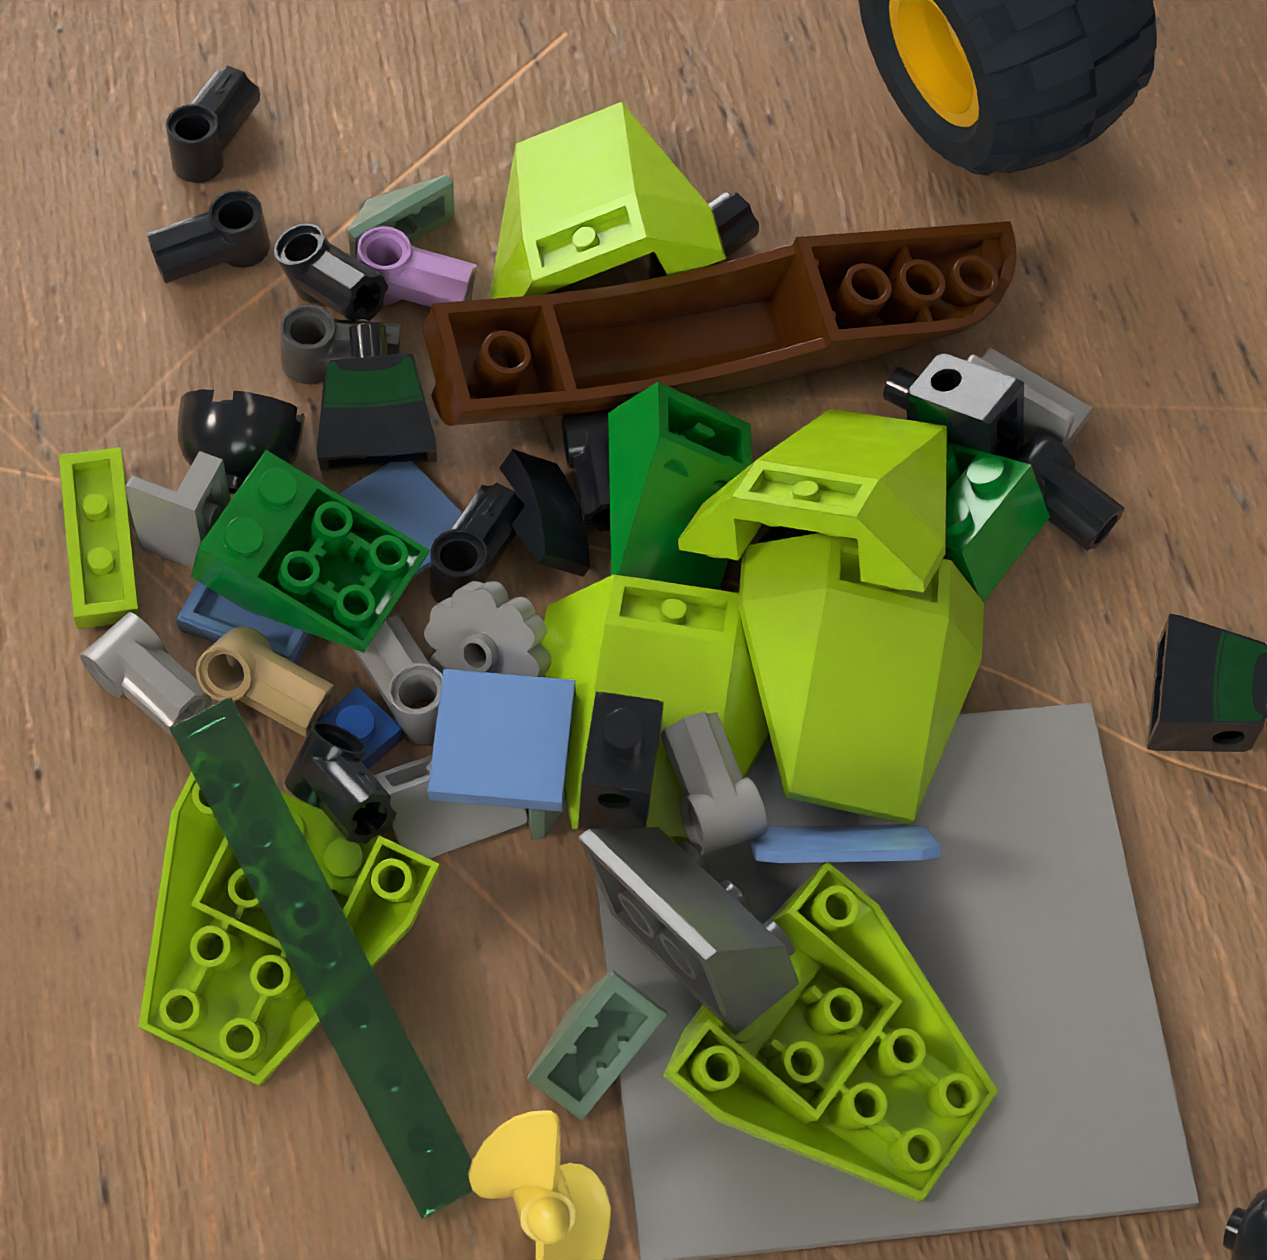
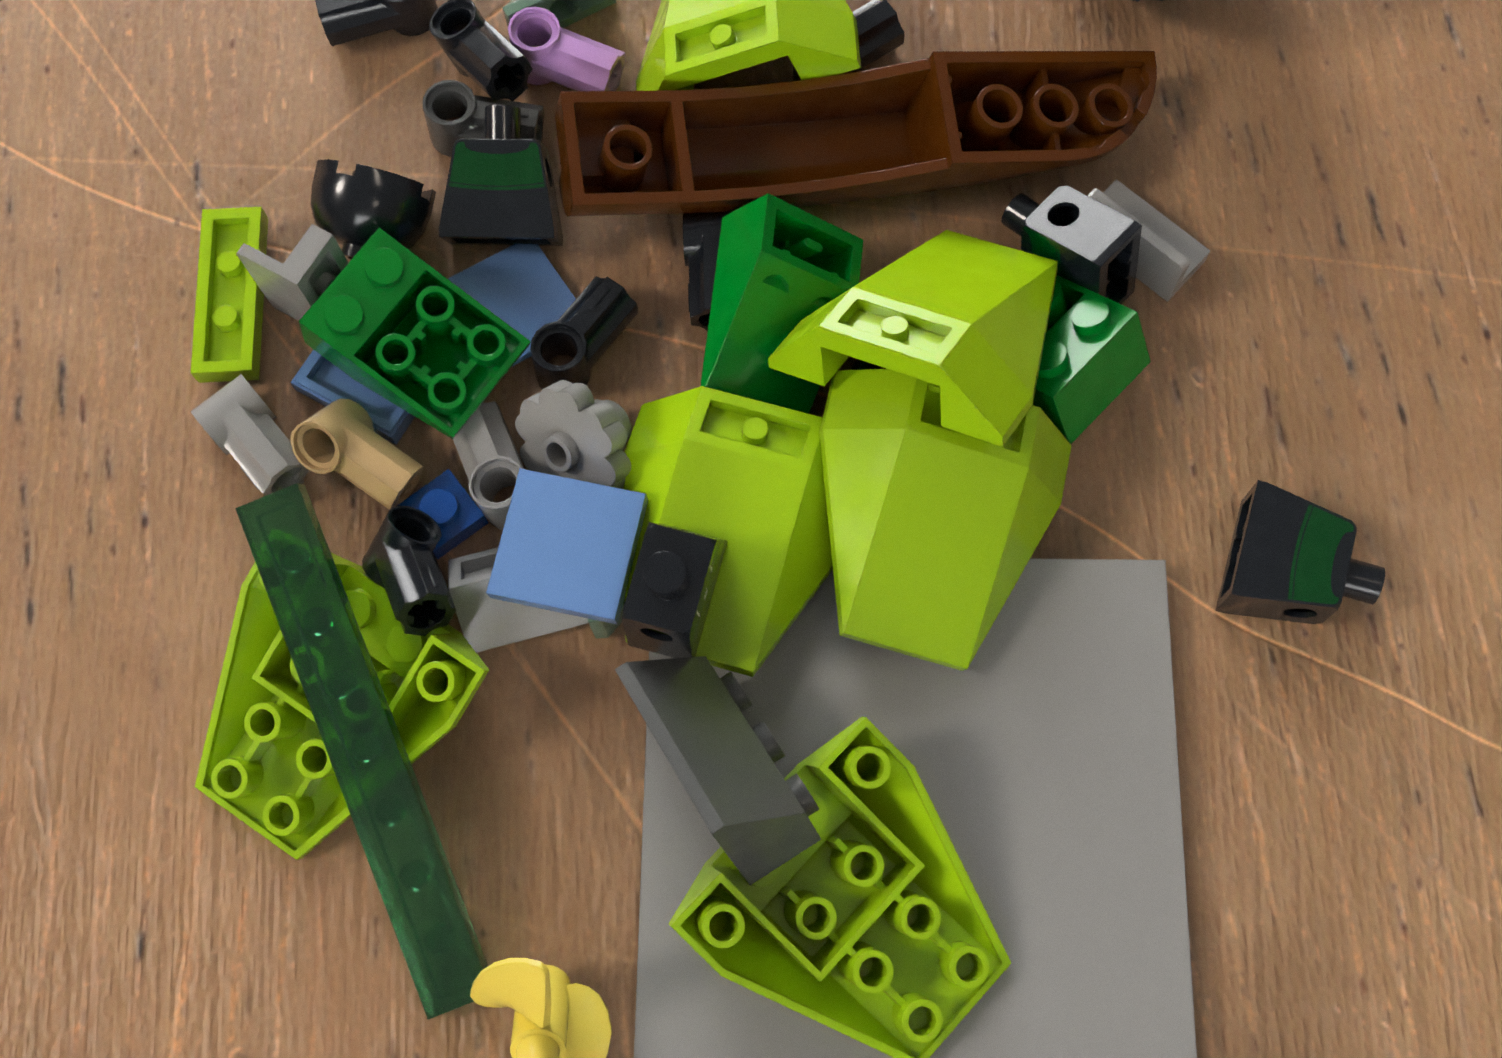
camera: 15 degrees right, 10 degrees up
black slope [499,449,590,577] -> none
sand green slope [527,970,667,1121] -> none
light grey piece [660,712,767,855] -> none
medium blue piece [747,824,941,863] -> none
black piece [1010,433,1124,551] -> none

